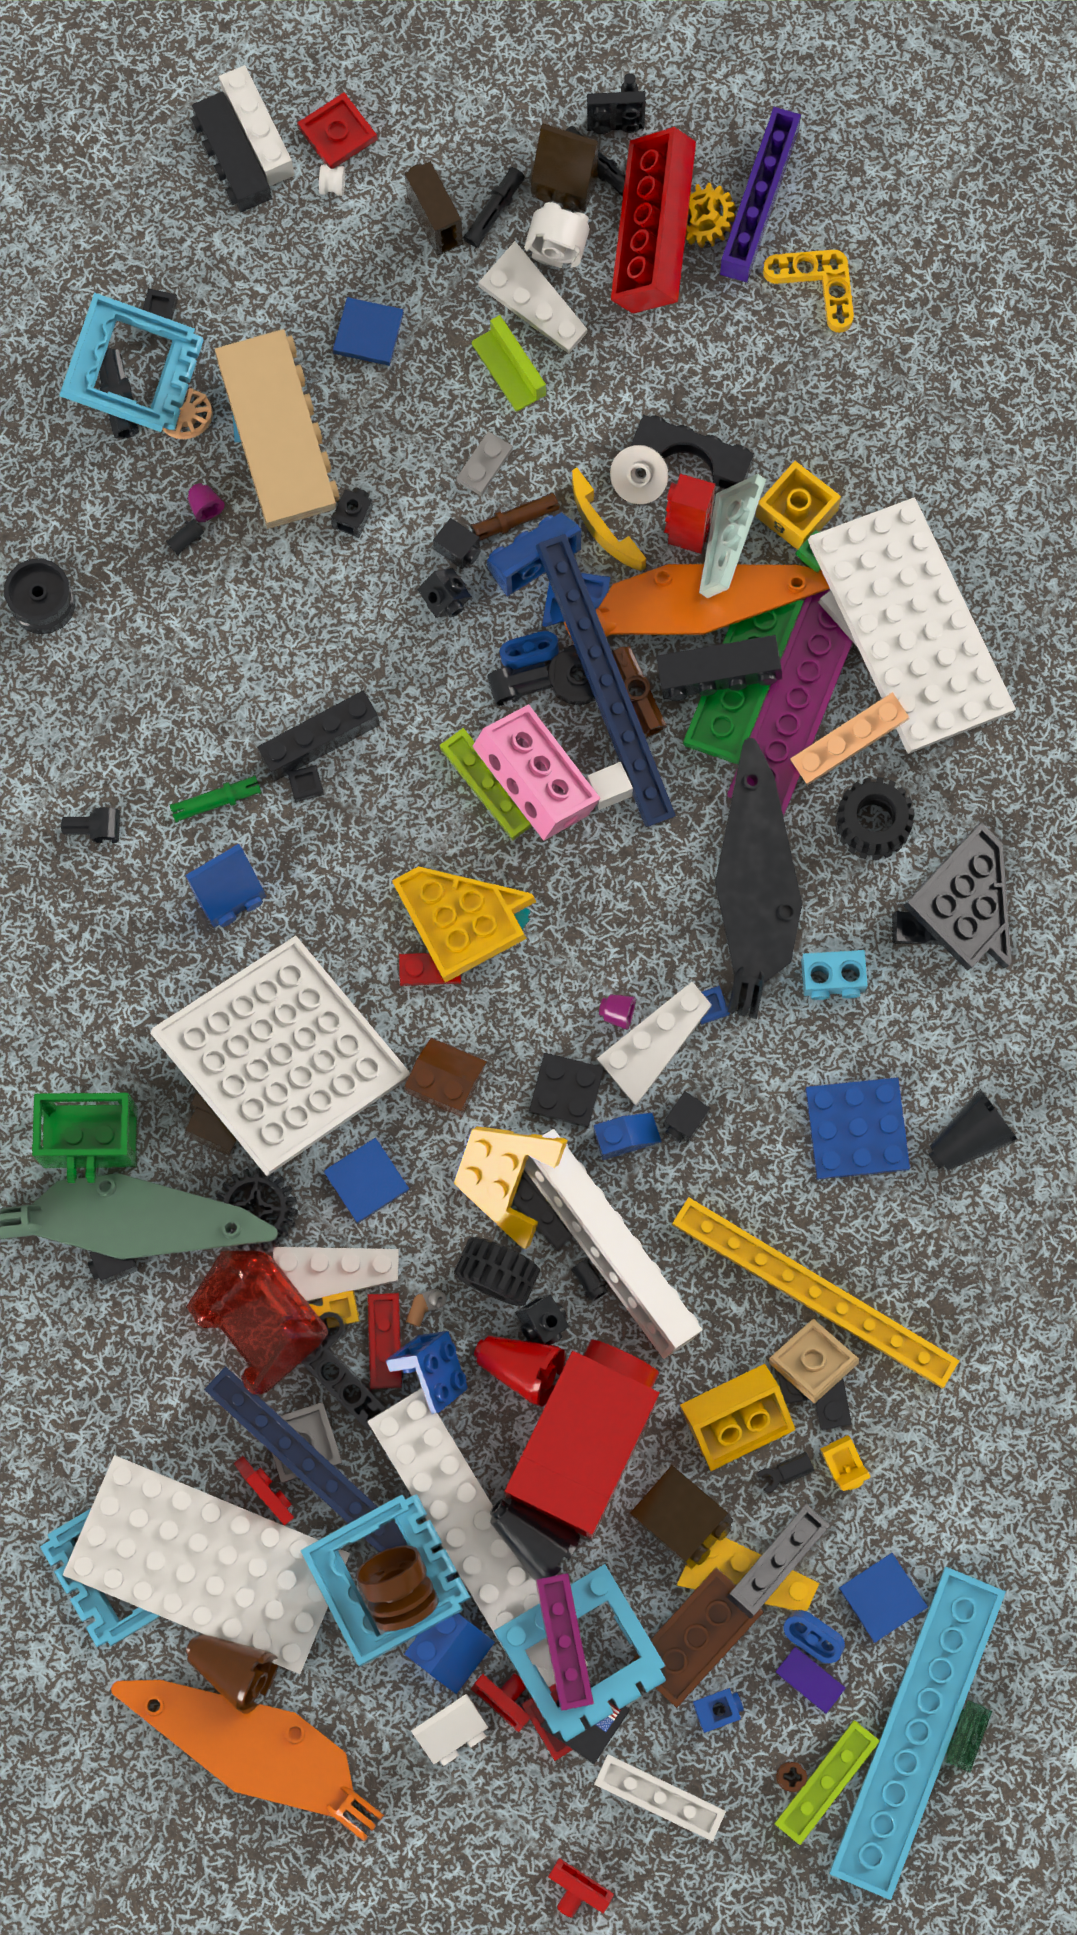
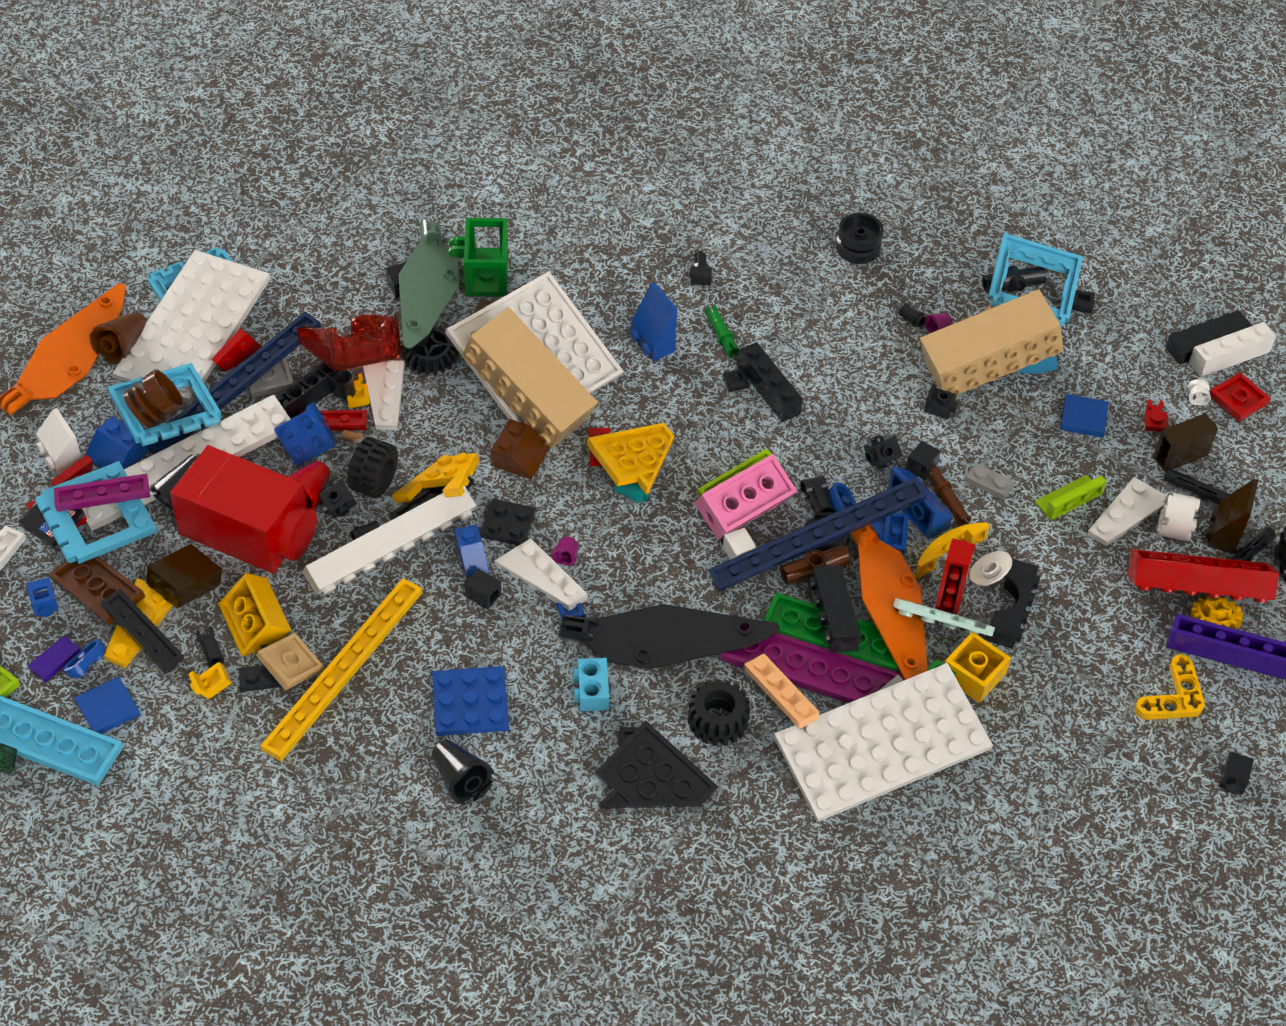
camera: 85 degrees right, 25 degrees down
blue tile [323,1137,410,1224] -> none
none -> tan brick [462,307,598,449]
none -> red plate [1144,399,1168,432]
none -> black brick [1219,751,1254,794]

